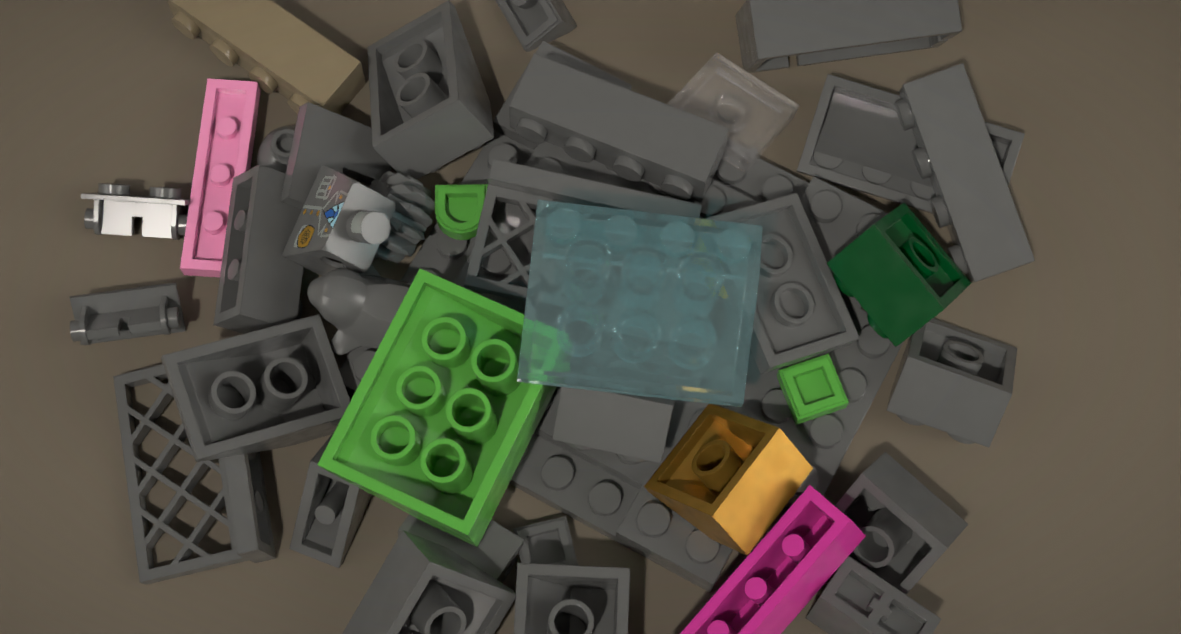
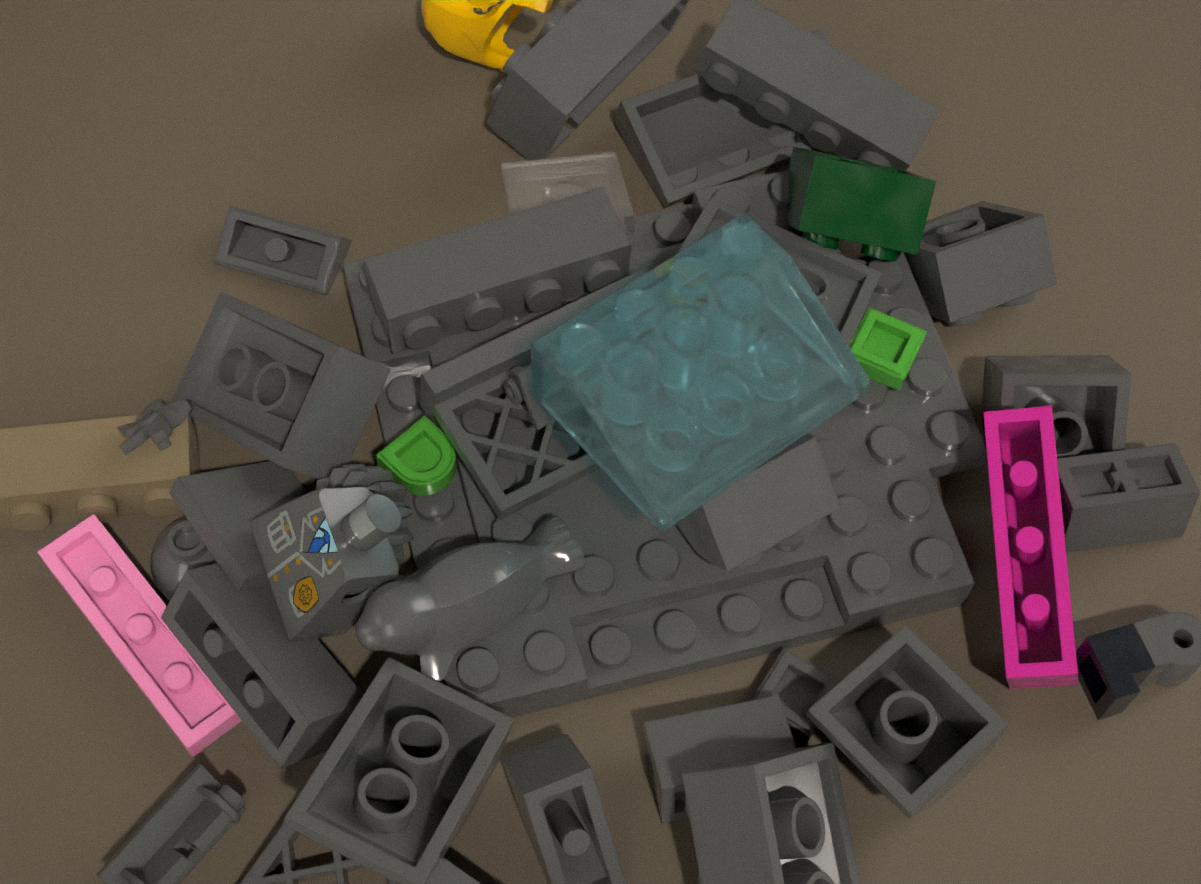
camera: 45 degrees left, 10 degrees down
hinge [81,183,190,240] -> none
bright green slope [317,269,573,547] -> none
pearl gold slope [644,403,813,556] -> none
none -> dark grey plant [117,399,192,455]

